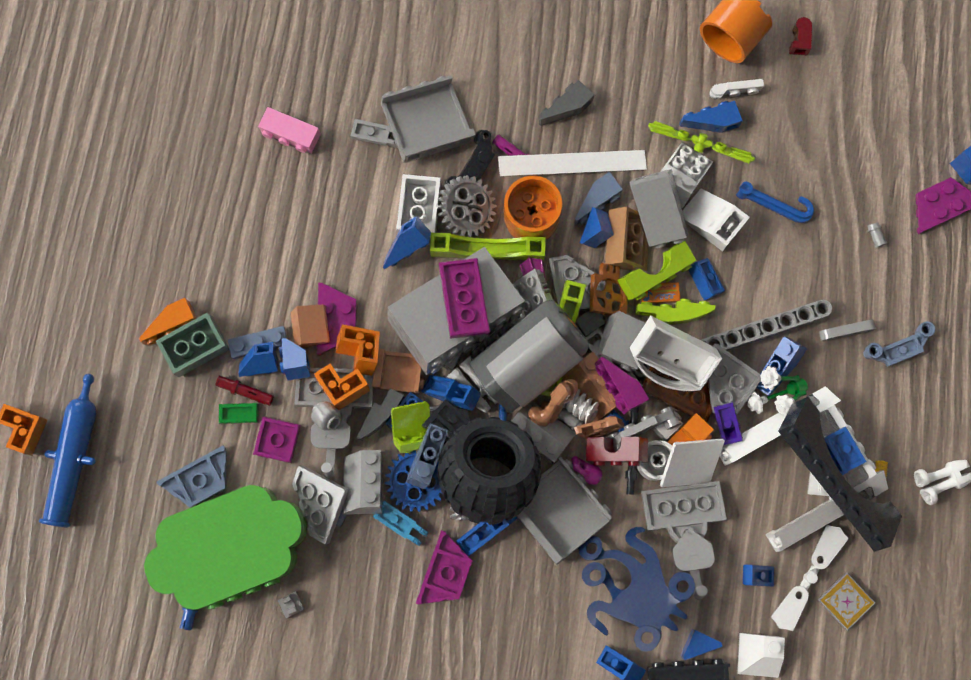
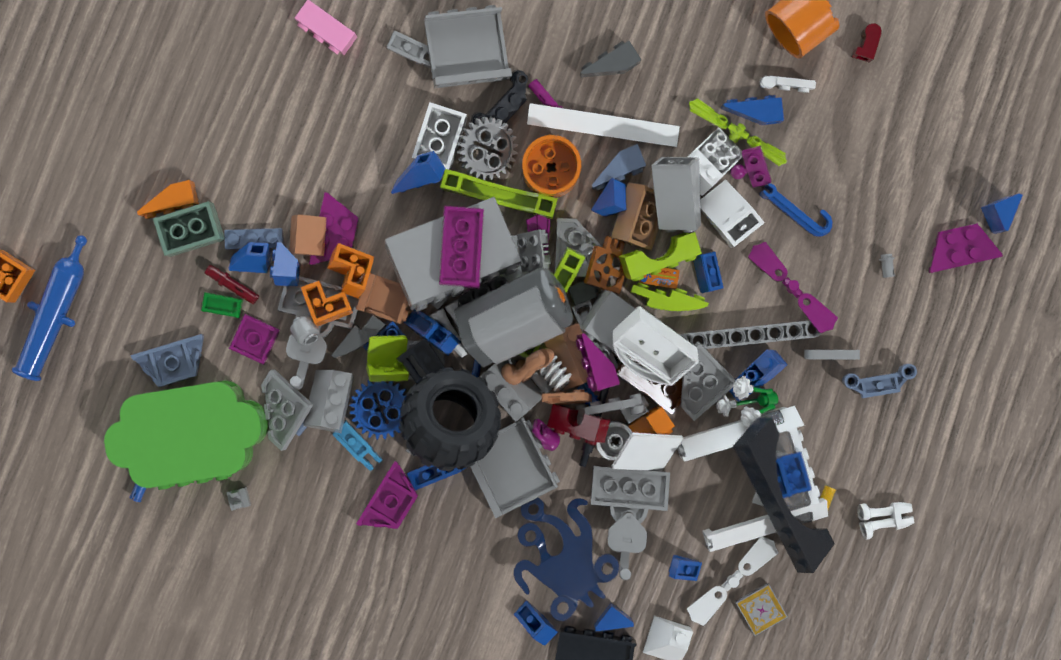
camera: 10 degrees right, 10 degrees up
sand blue slope [406,423,448,489] -> none
dark purple slope [713,402,743,446] -> none
none -> magenta plate [731,146,772,188]
none -> magenta piece [748,242,838,334]

